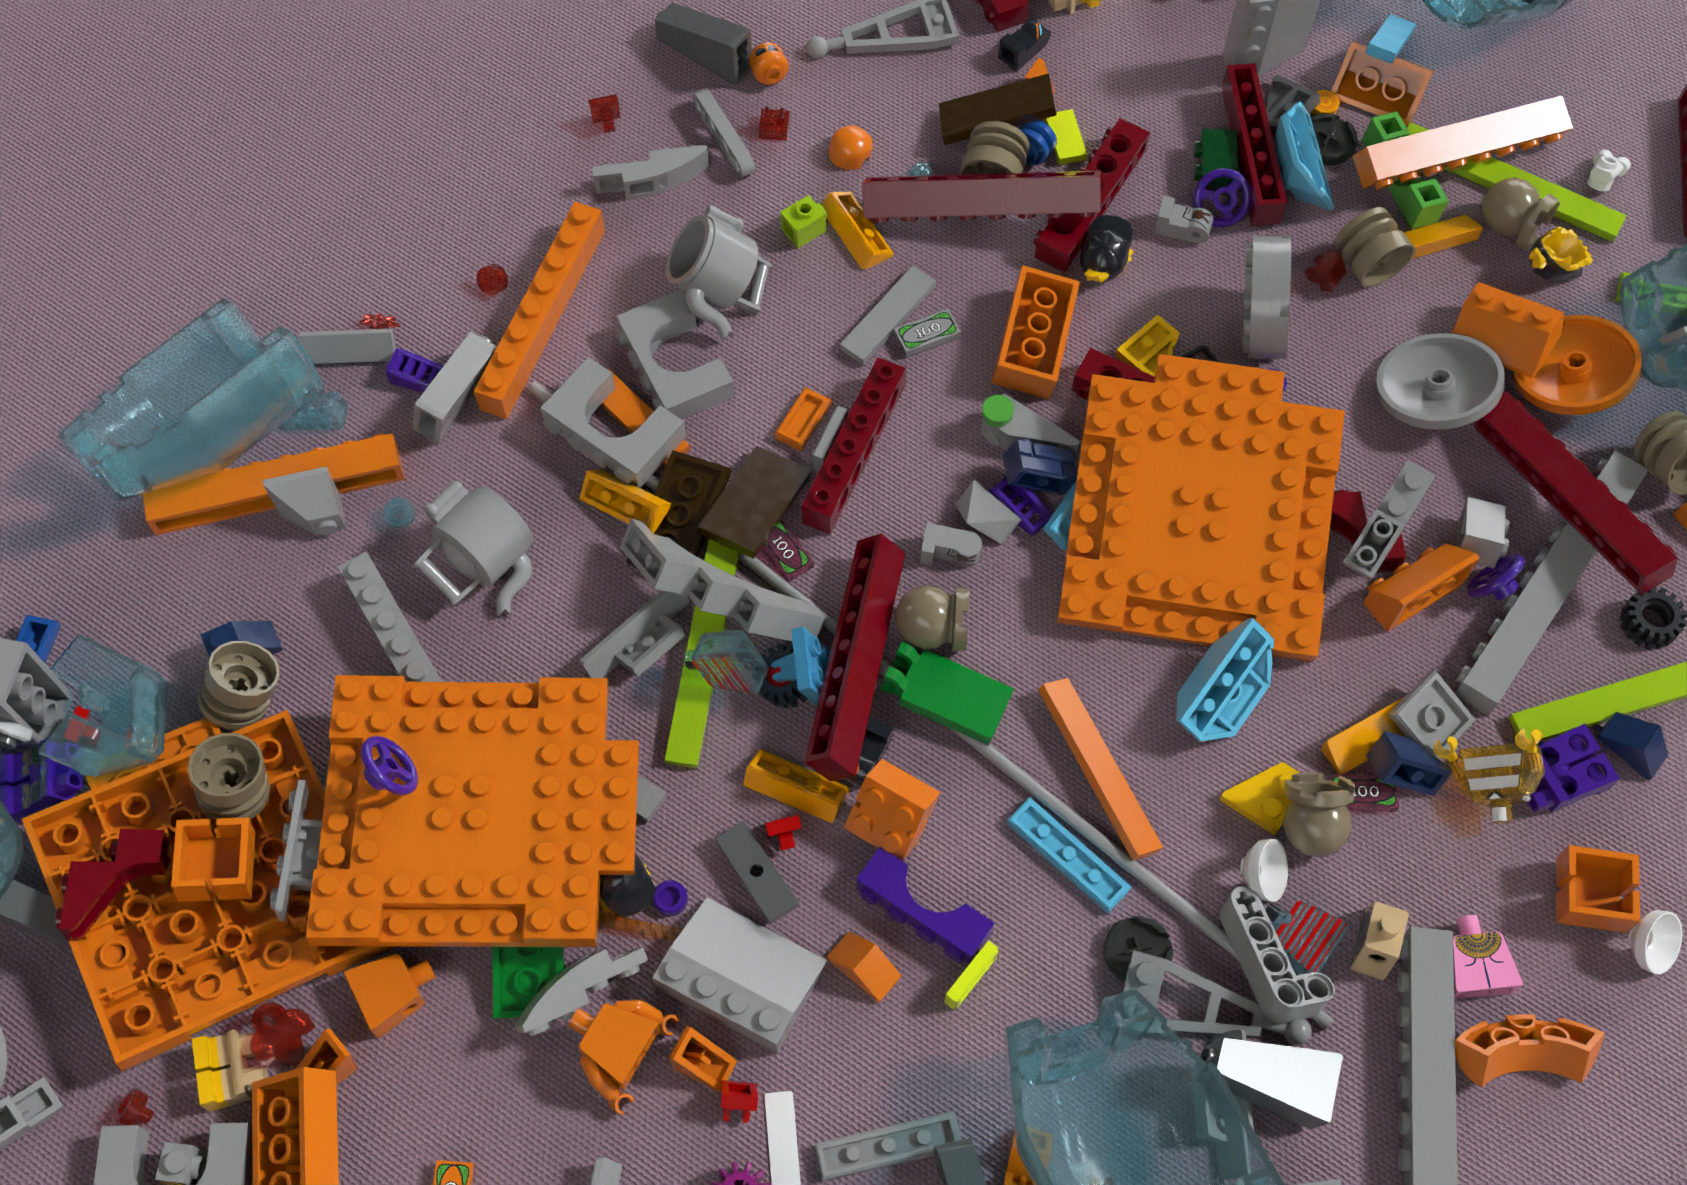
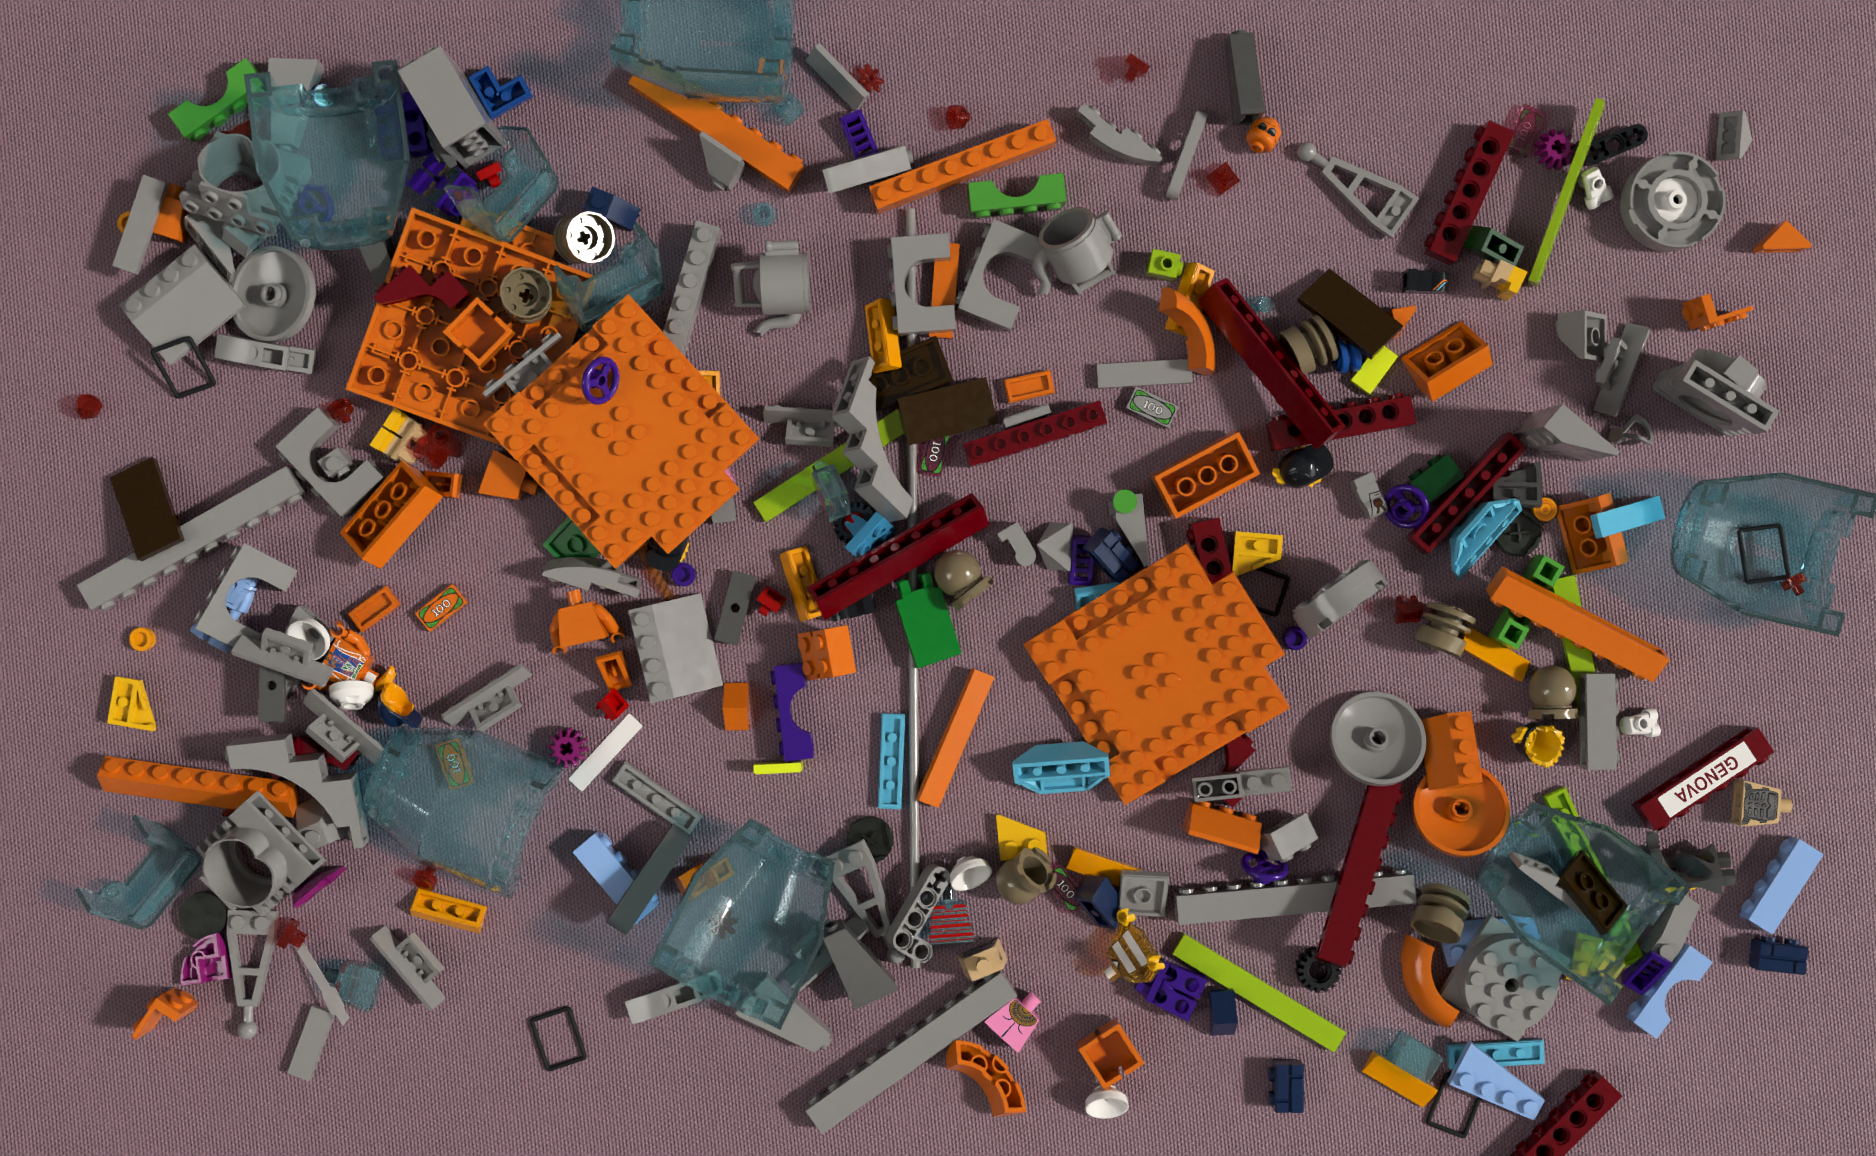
camera: 50 degrees right, 25 degrees up
orange hair [828,125,873,170] -> none
none -> clear light blue windscreen [553,223,664,333]
none -> bright green arch [968,173,1066,219]
none -> orange brick [1159,287,1215,376]
none -> orange slope [1401,321,1493,402]
none -> light grey brick [1579,673,1620,770]

